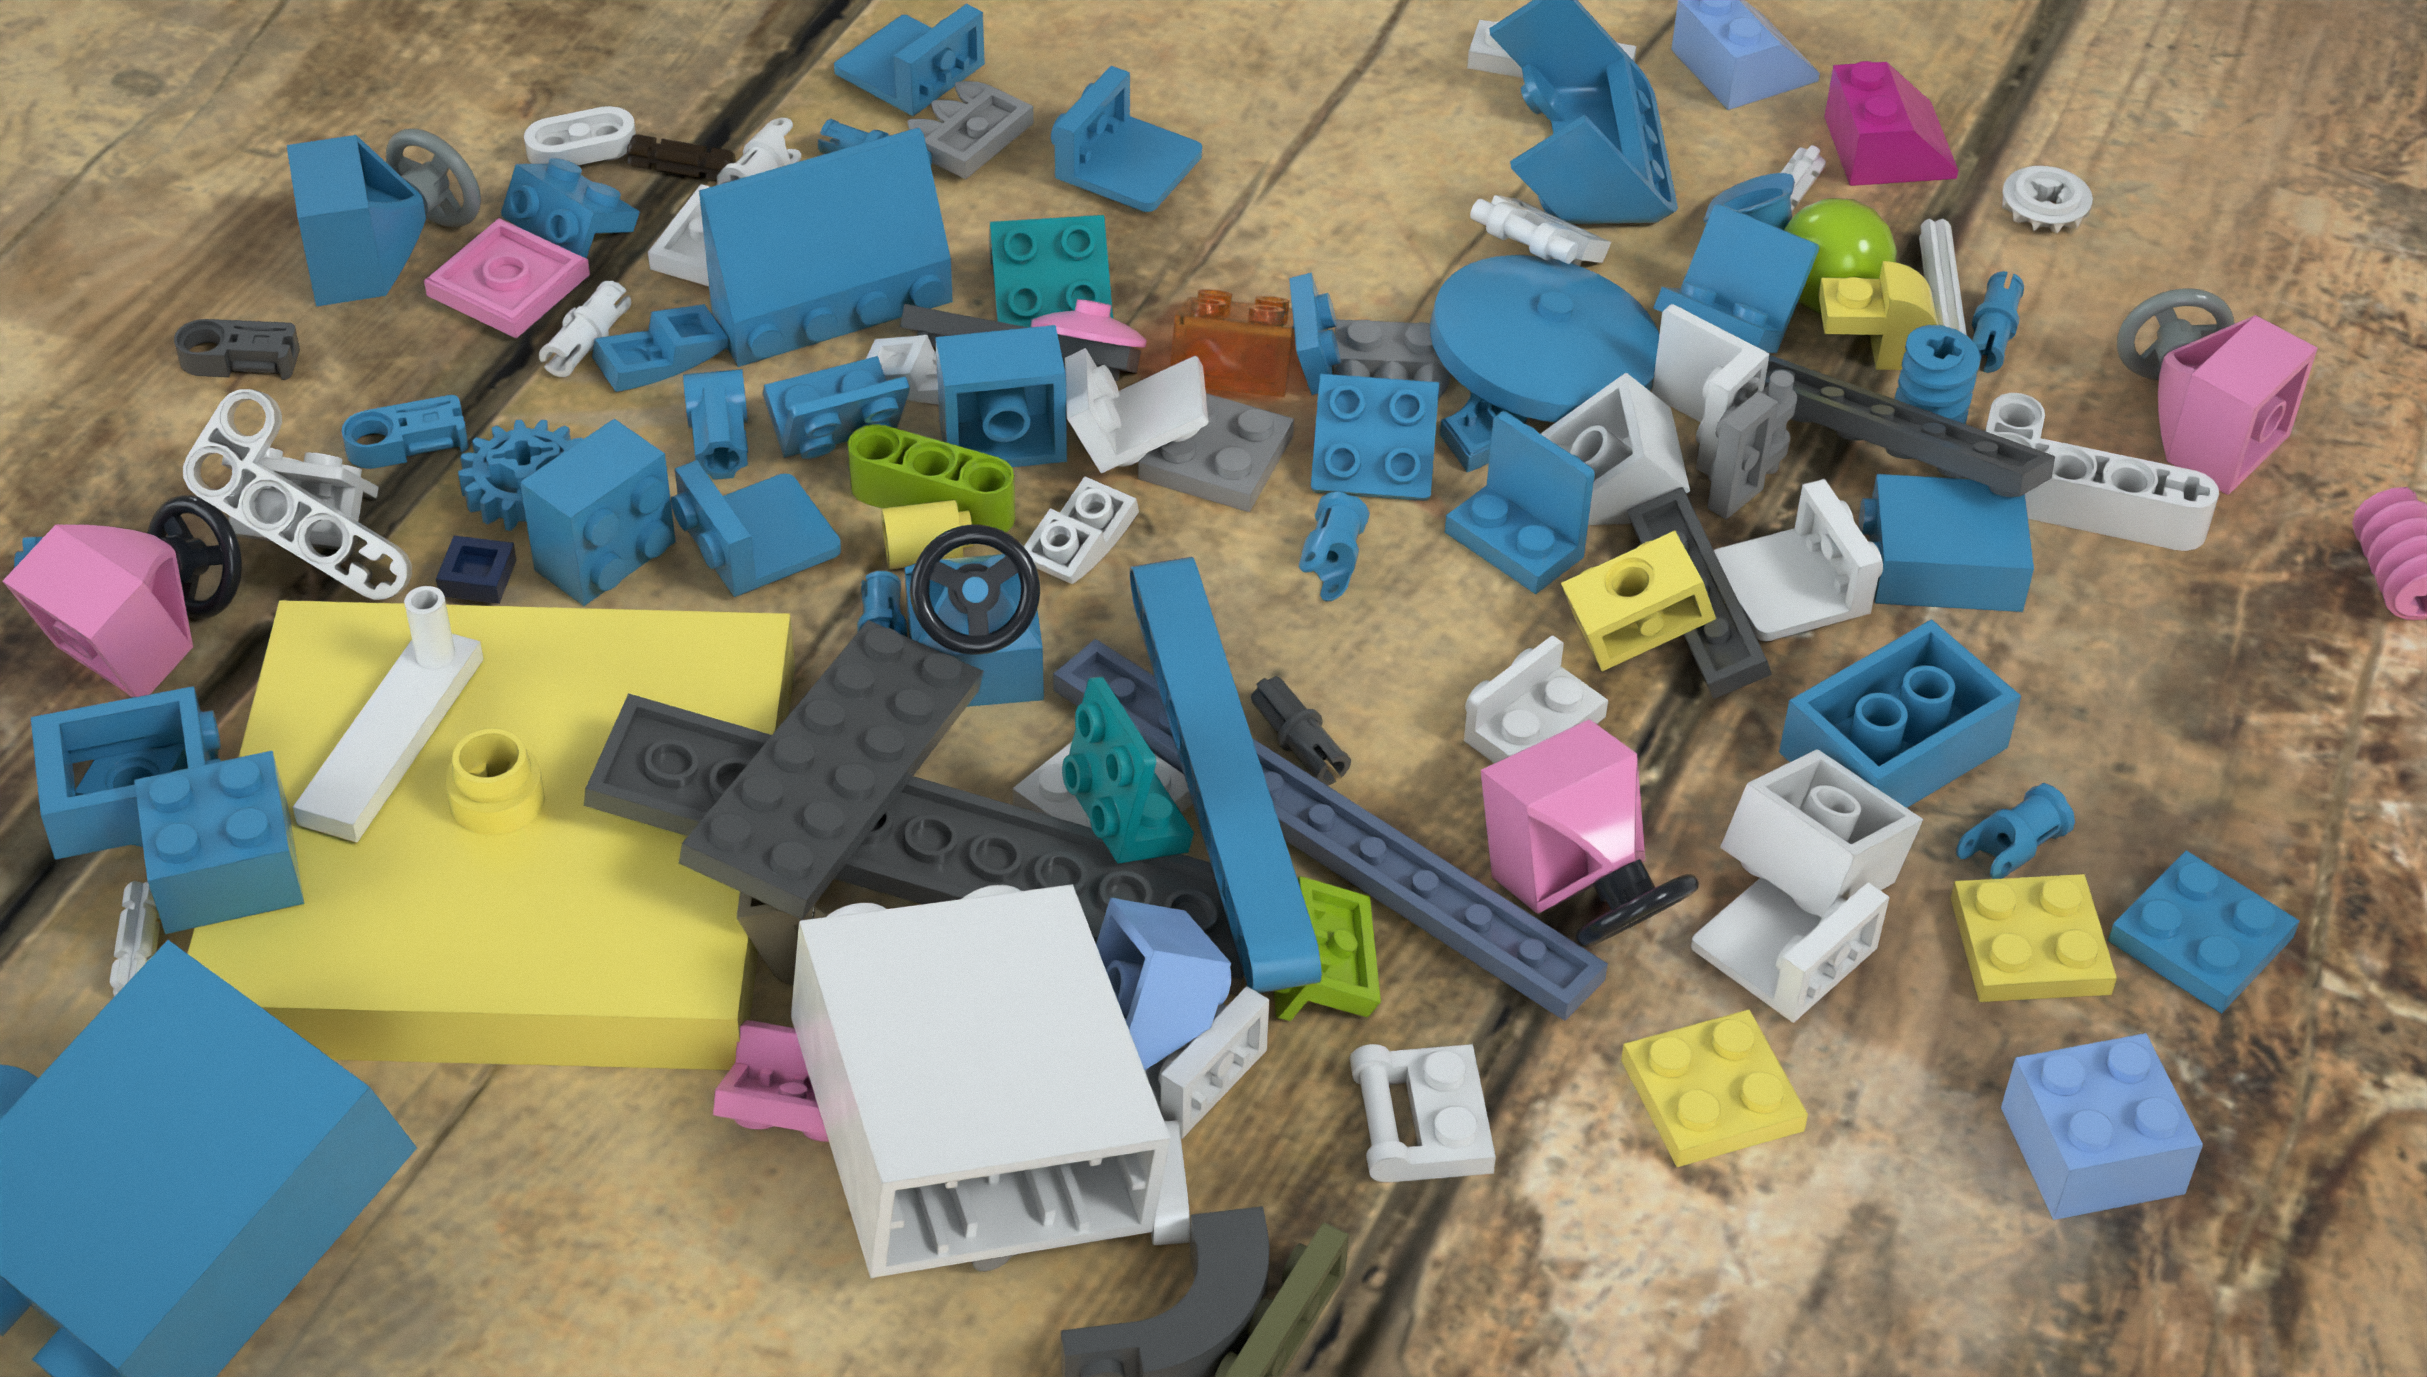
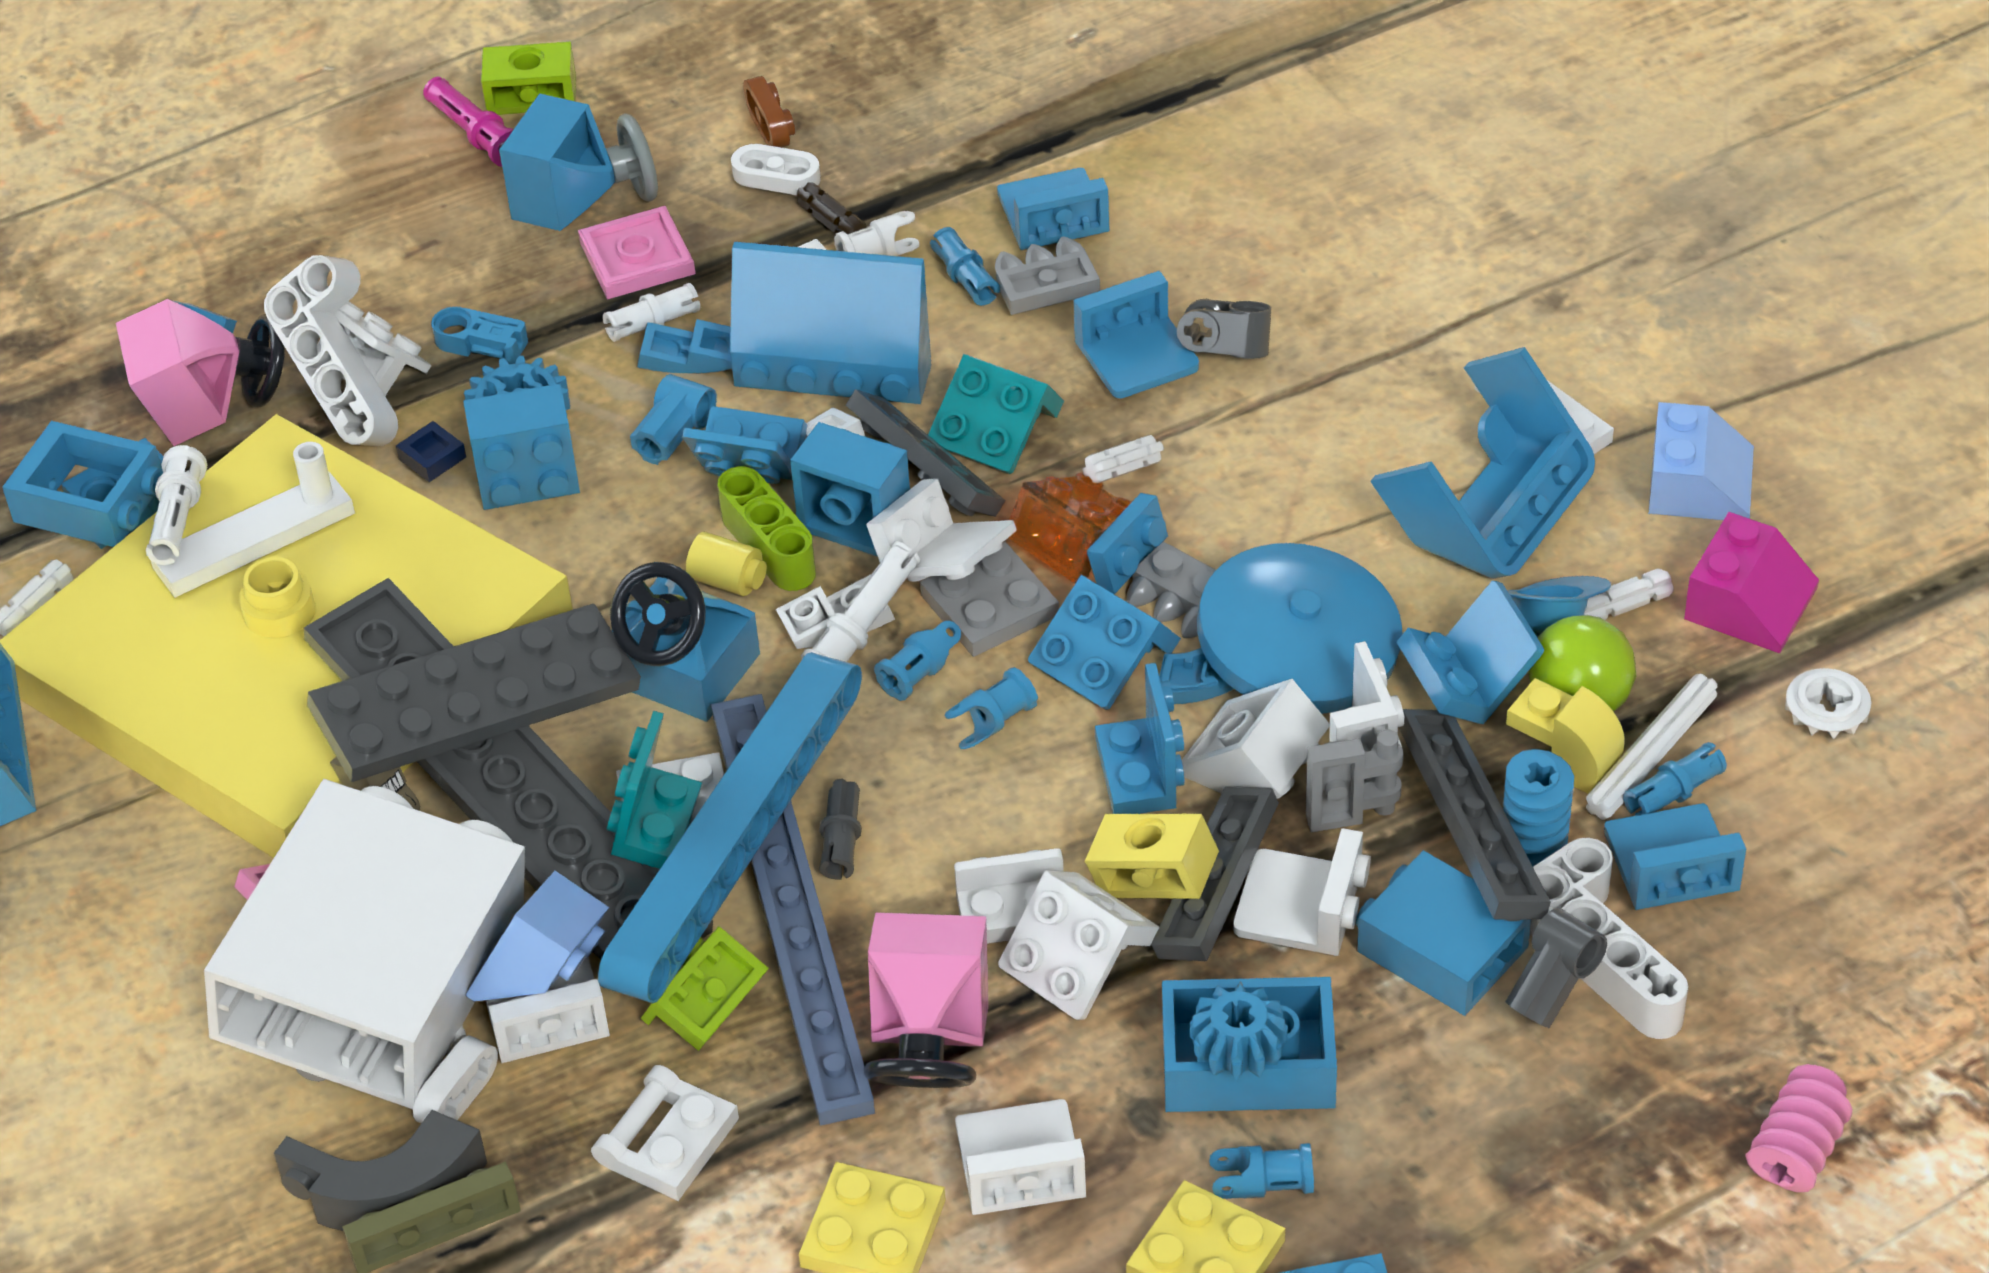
camera: 40 degrees right, 0 degrees up
dark azure brick [134,751,304,934] -> none
dark grey piece [174,319,300,380] -> none
dark azure bracket [501,158,640,259] -> none
dark azure bracket [671,460,841,597] -> none
bright pink dish [1031,299,1147,348] -> none
white plate [1470,195,1611,266] -> none
white brick [1720,749,1923,917] -> none
bright pink piece [2117,288,2318,495] -> none
none -> white pin [146,445,207,565]
none -> dark pink pin [423,76,514,167]
none -> lime brick [481,41,576,115]
none -> dark orange plate [743,75,795,148]
none -> white pin [801,541,921,662]
none -> dark azure piece [874,621,961,701]
none -> white bracket [998,870,1159,1020]
none -> white axle [1082,435,1164,483]
none -> dark grey piece [1177,298,1271,359]
none -> dark azure gear [1190,981,1288,1082]
none -> dark grey piece [1505,908,1607,1028]
none -> dark azure bracket [1604,803,1746,910]

